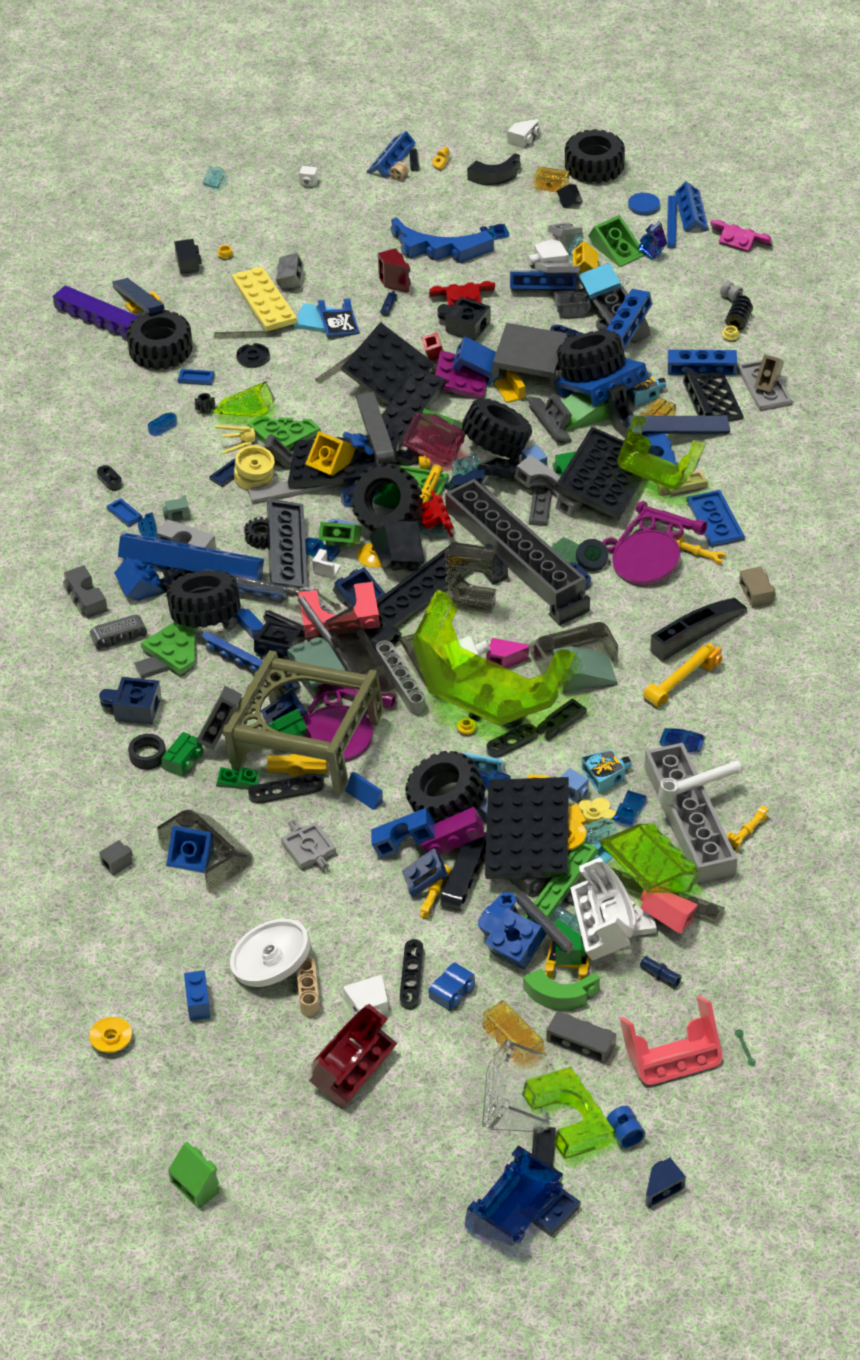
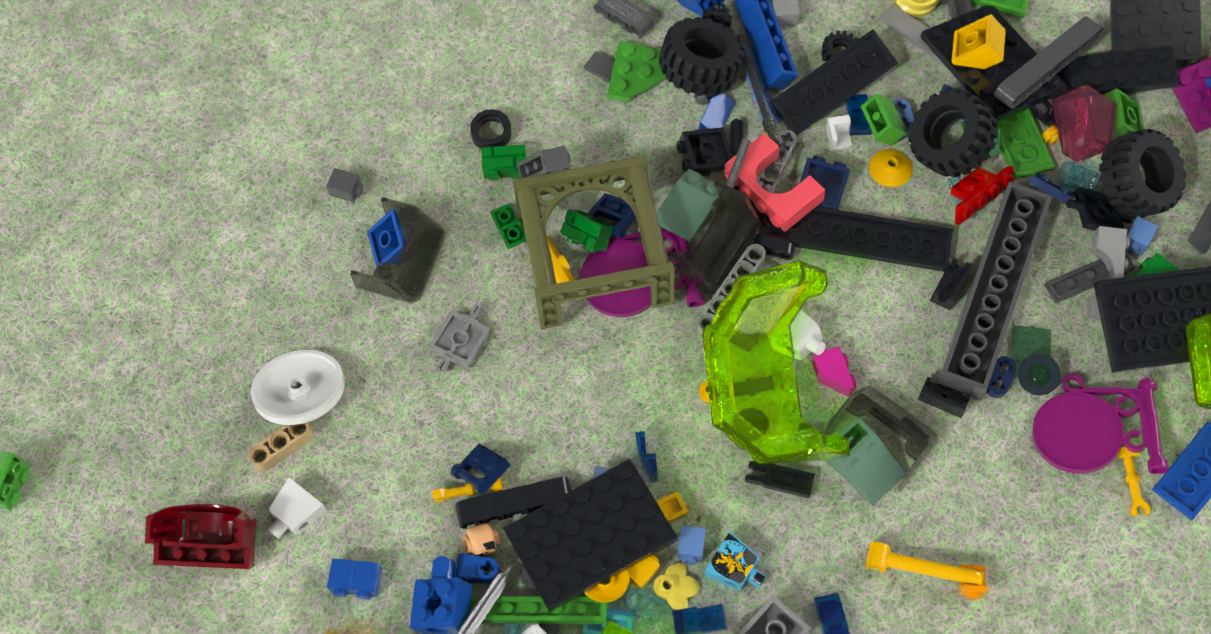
camera: 60 degrees right, 20 degrees up
yellow dish [89,1017,132,1053] -> none
dark blue brick [99,677,162,724] -> none
blue brick [184,970,211,1021] -> none
blue plate [201,631,300,690] -> none
black beam [248,774,324,803] -> none
blue plate [342,432,373,456] -> none
blue slope [345,772,383,810] -> none
black slope [369,521,425,571] -> none
blue arch [371,808,435,859] -> none
black beam [399,939,424,1009] -> none
black tyre [405,751,486,824] -> none
yellow pin [419,465,443,506] -> none
magenta brick [421,807,485,855] -> none
clear smoke arch [444,542,496,614] -> none
medium azure slope [464,753,505,774] -> none
black beam [486,724,537,758] -> none
black slope [650,597,747,661] -> none
dark tan brick [739,566,776,608] -> none
none -> light nougat head [462,523,500,557]

